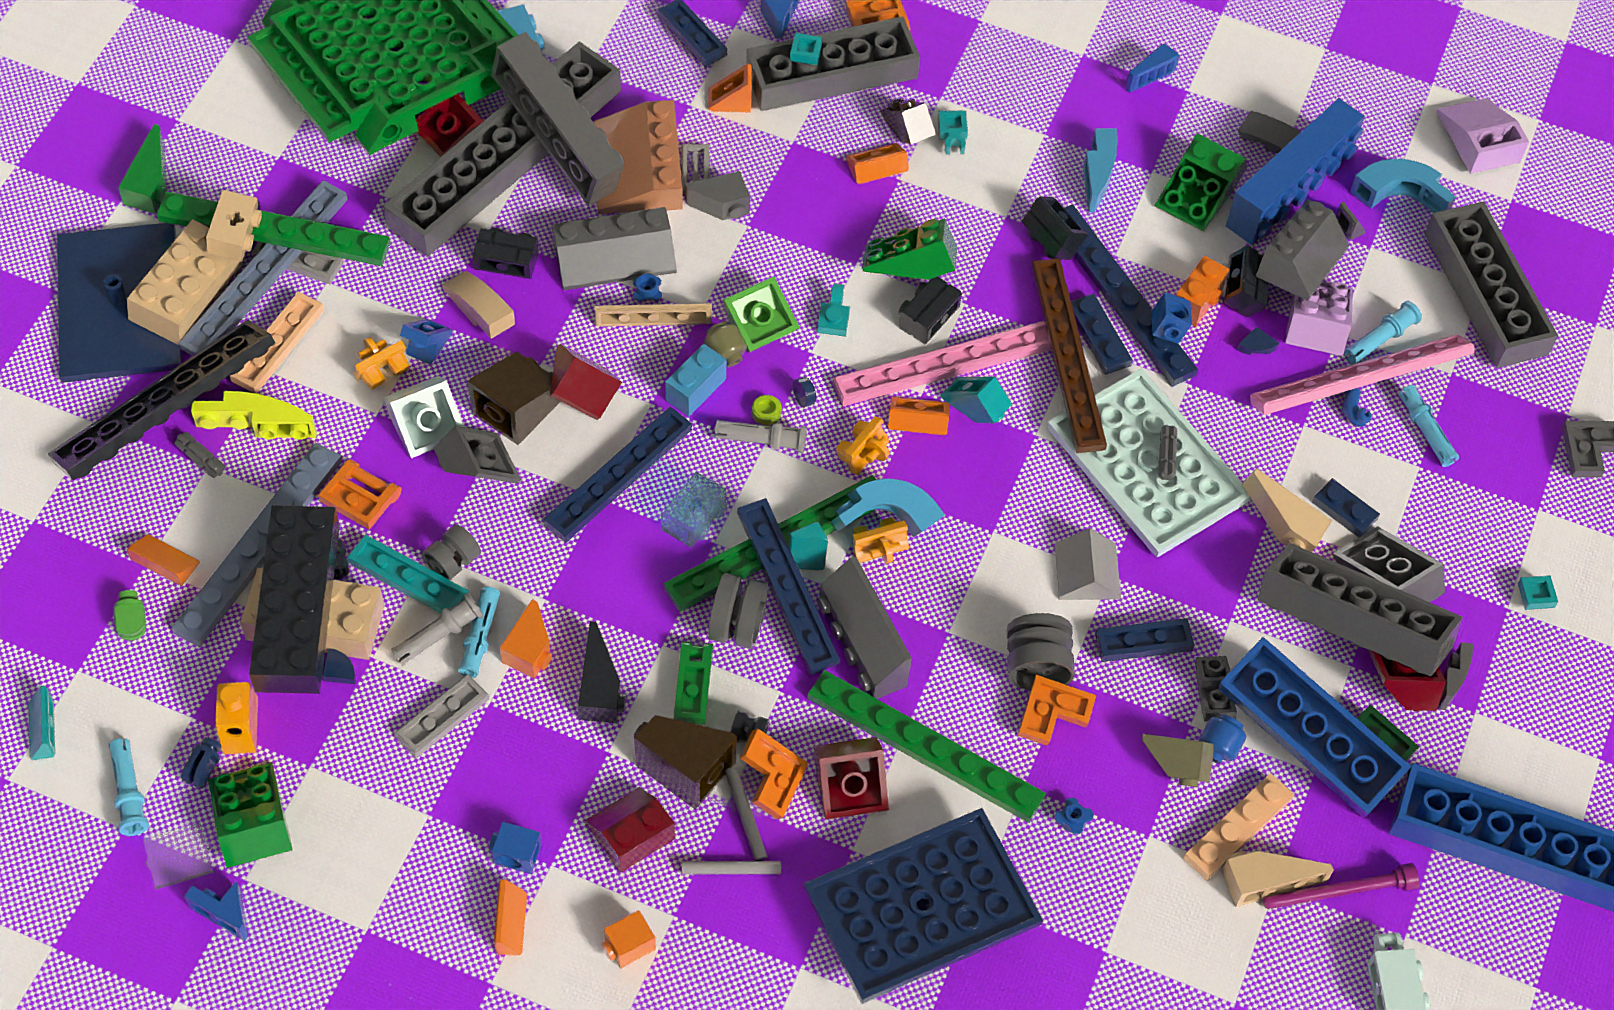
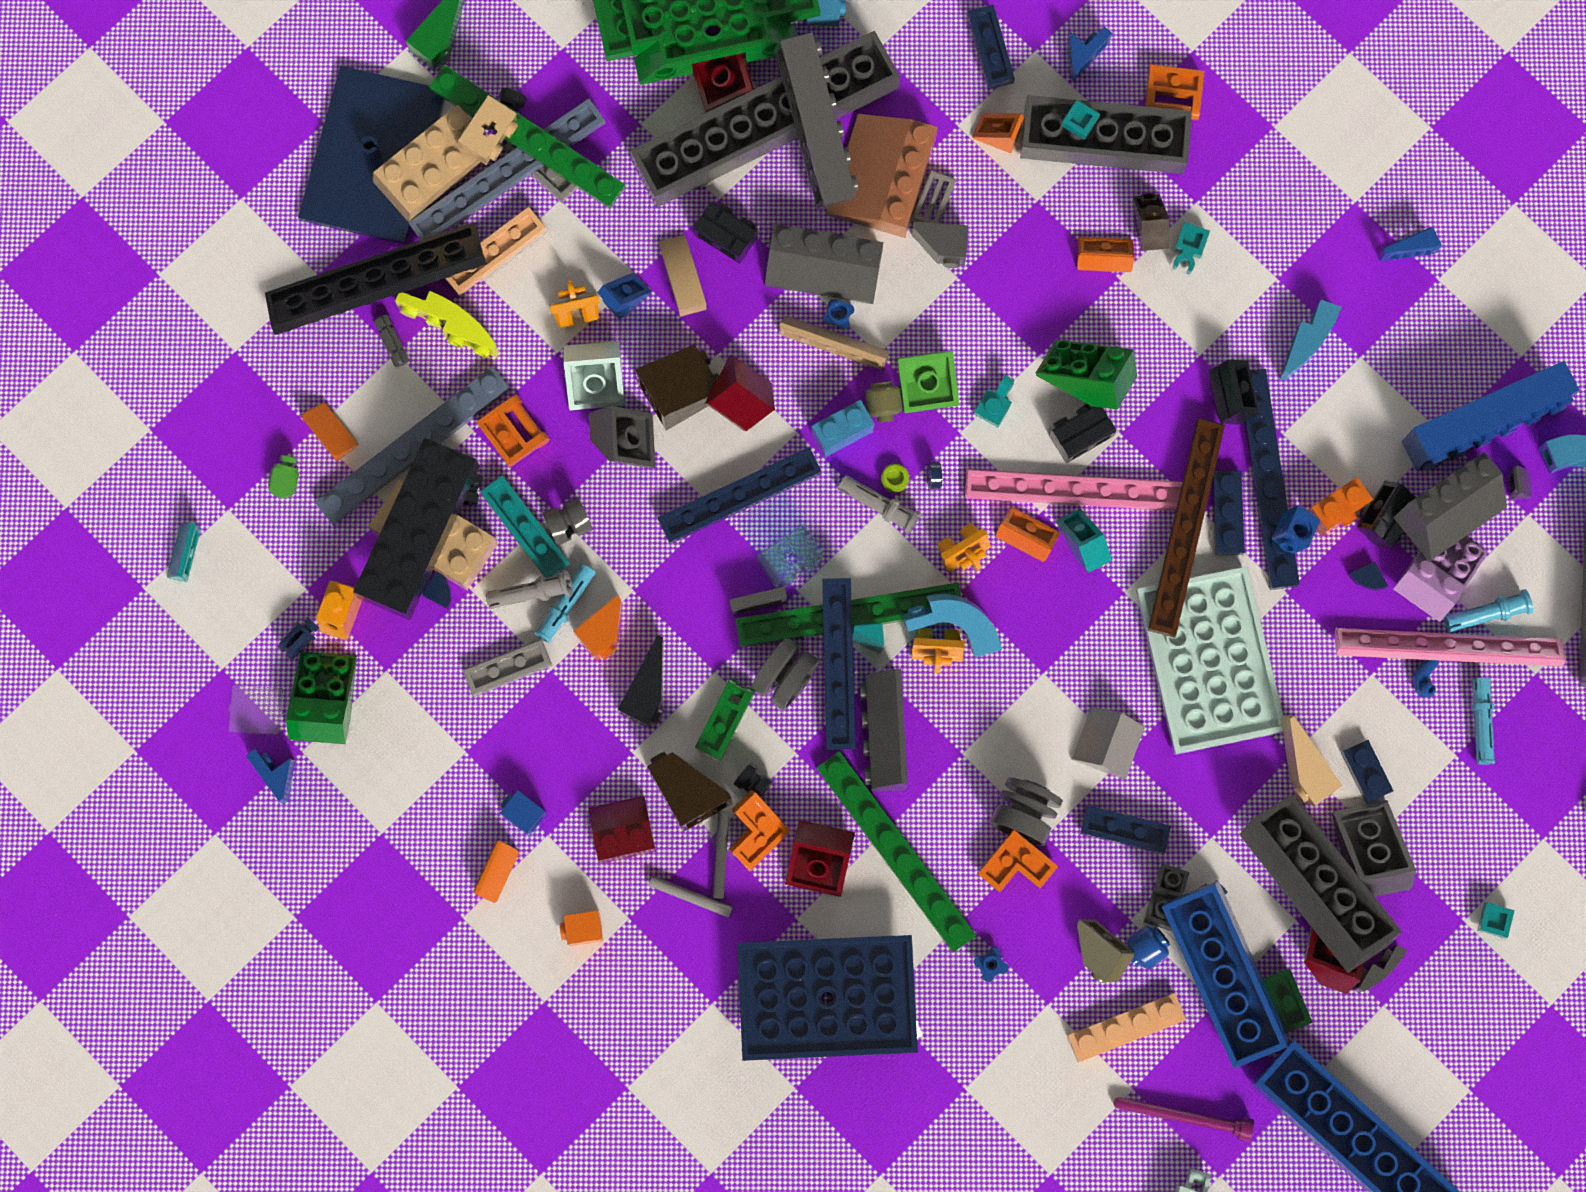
camera: 25 degrees right, 20 degrees up
medium azure pin [109,738,149,836] -> none
green slope [1154,133,1248,232] -> none
dark grey axle [1158,425,1177,481] -> none
tan slope [1222,851,1334,907] -> none
dark grey slope [1238,111,1301,153] -> none
none -> dark grey tile [729,587,787,615]

